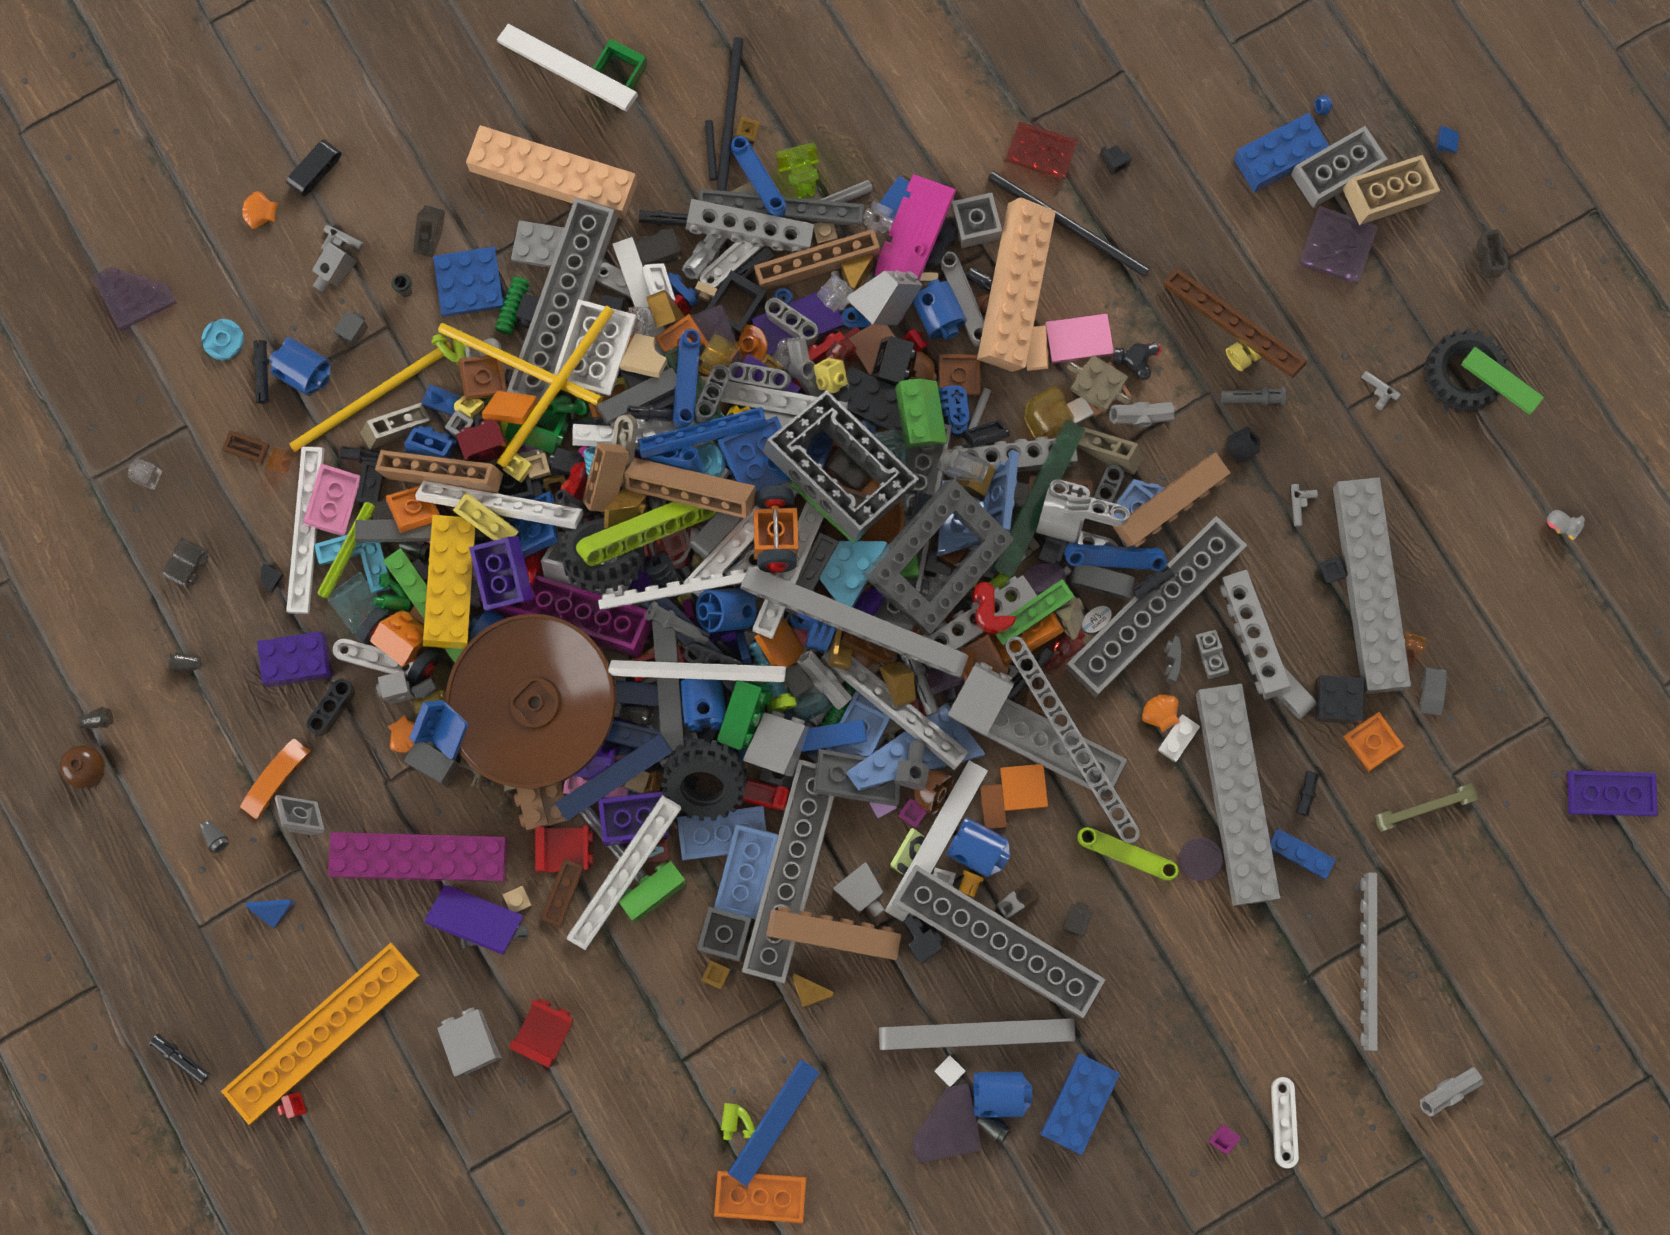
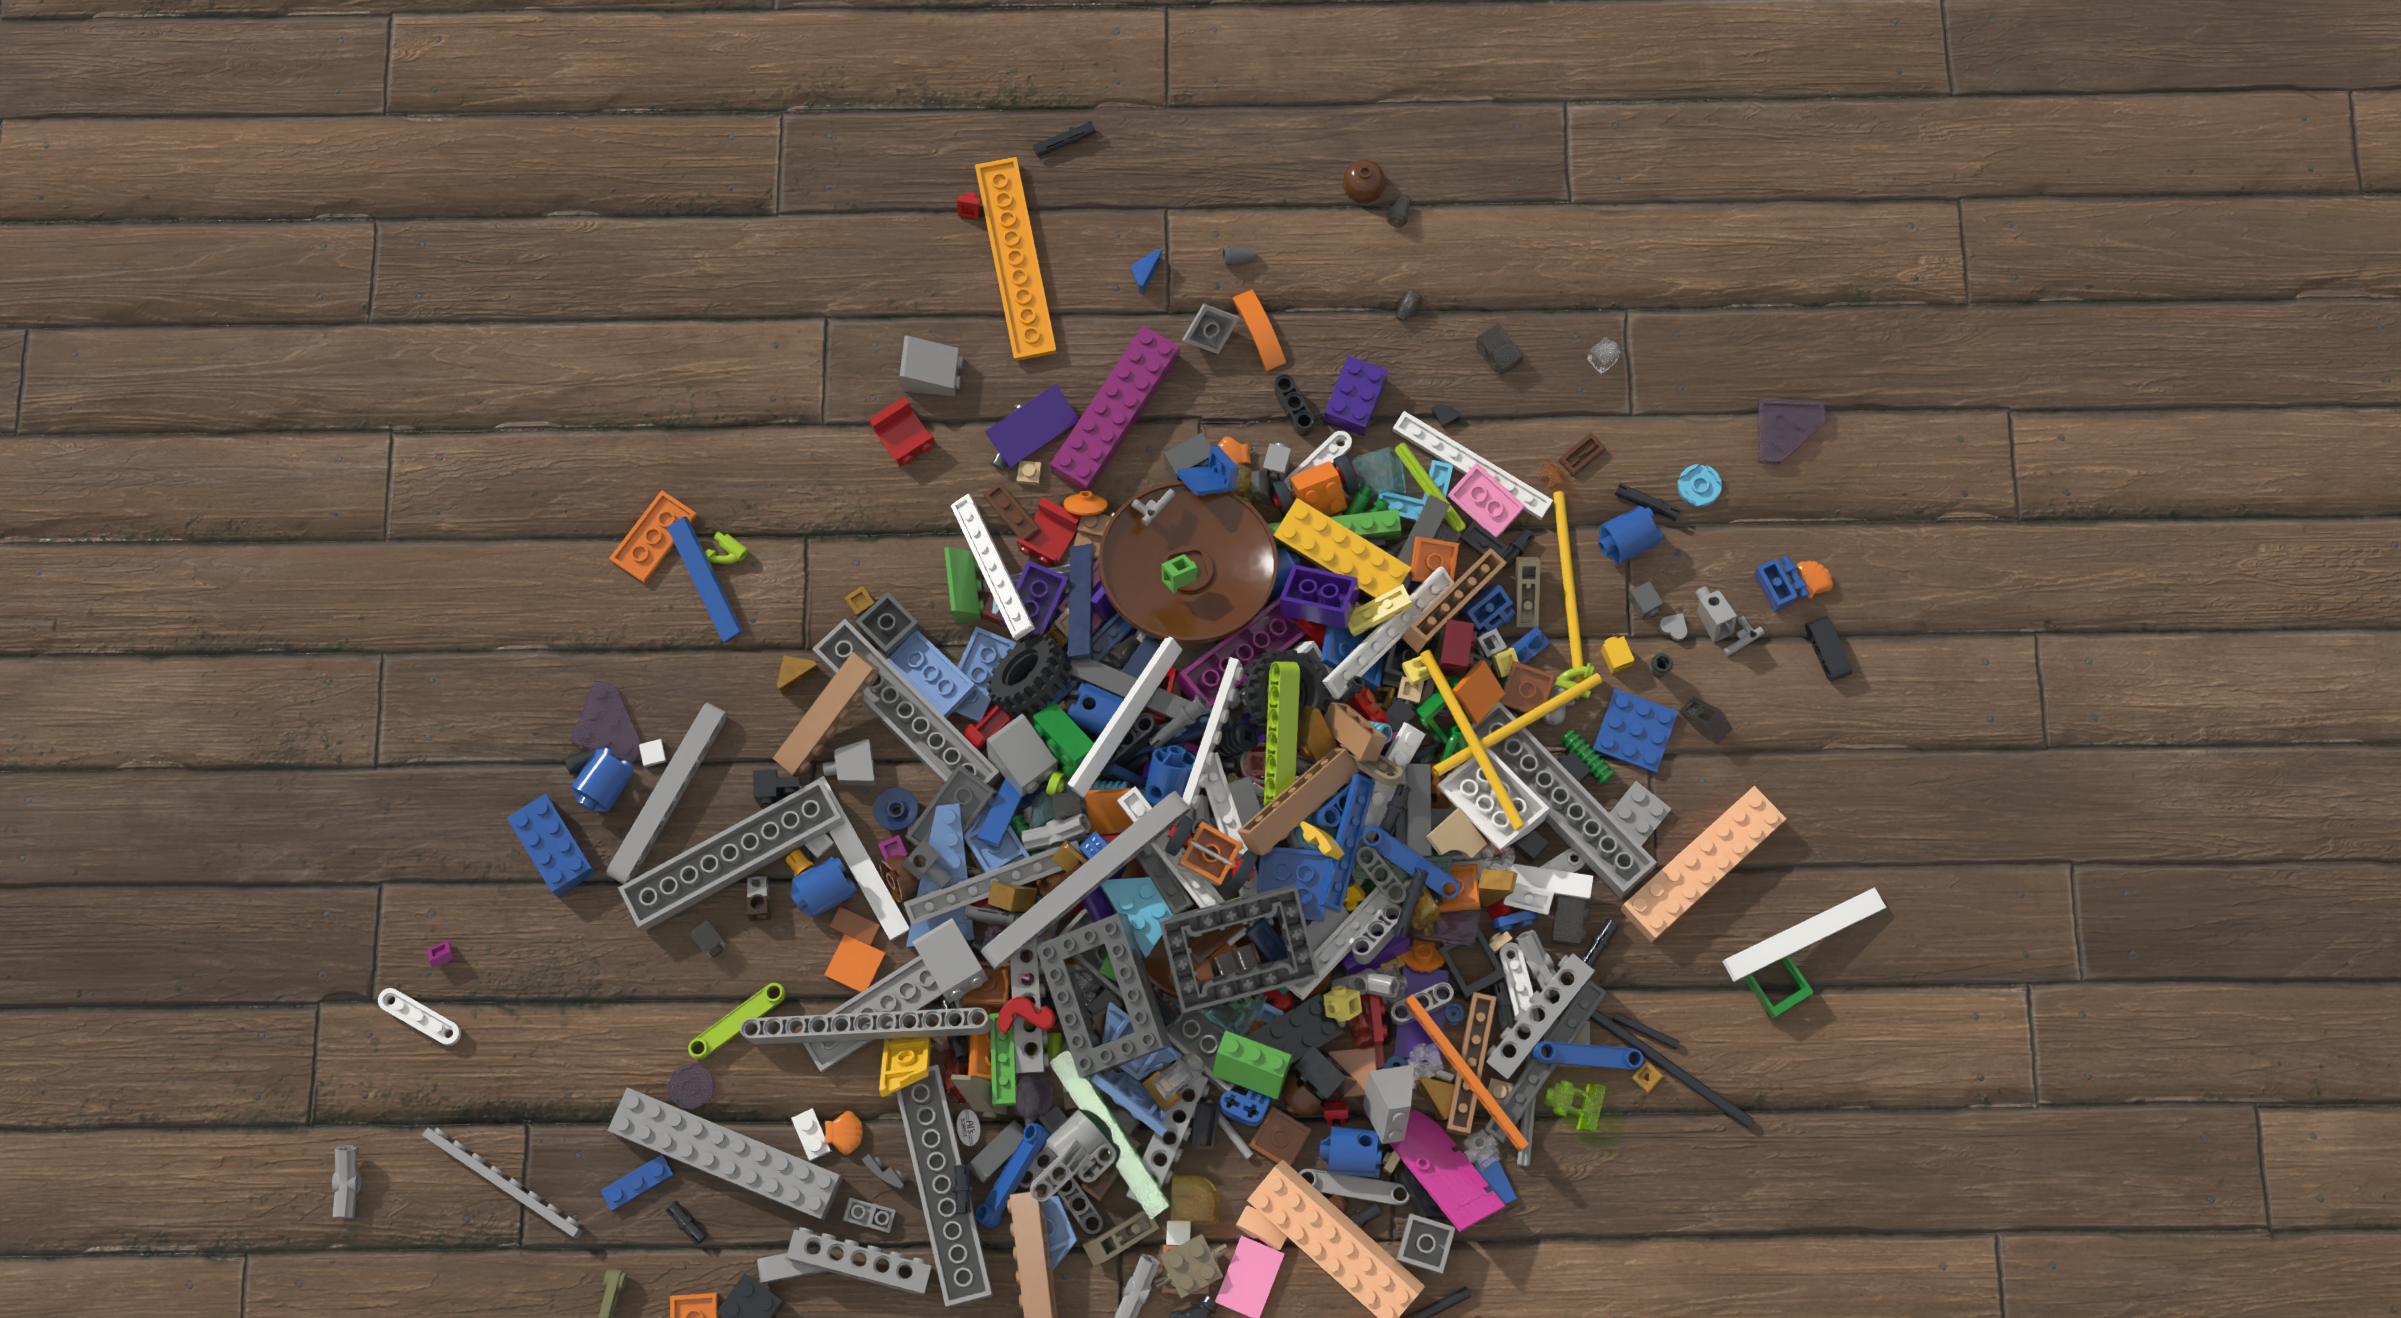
camera: 120 degrees right, 5 degrees down
yellowish green slope [890,828,925,875] -> none
none -> dark blue dish [873,788,918,831]
none -> yellow wing [879,1037,931,1097]
none -> orange dish [1064,491,1108,516]
none -> light grey hose [1131,489,1176,526]
none -> bright green brick [1161,554,1198,593]
none -> yellow slope [1300,821,1344,860]
none -> black pin [1393,867,1429,938]
none -> orange tile [1405,994,1529,1152]
none -> yellow brick [1601,636,1634,674]
none -> light grey tile [1659,613,1687,641]
none -> blue brick [1754,556,1809,613]

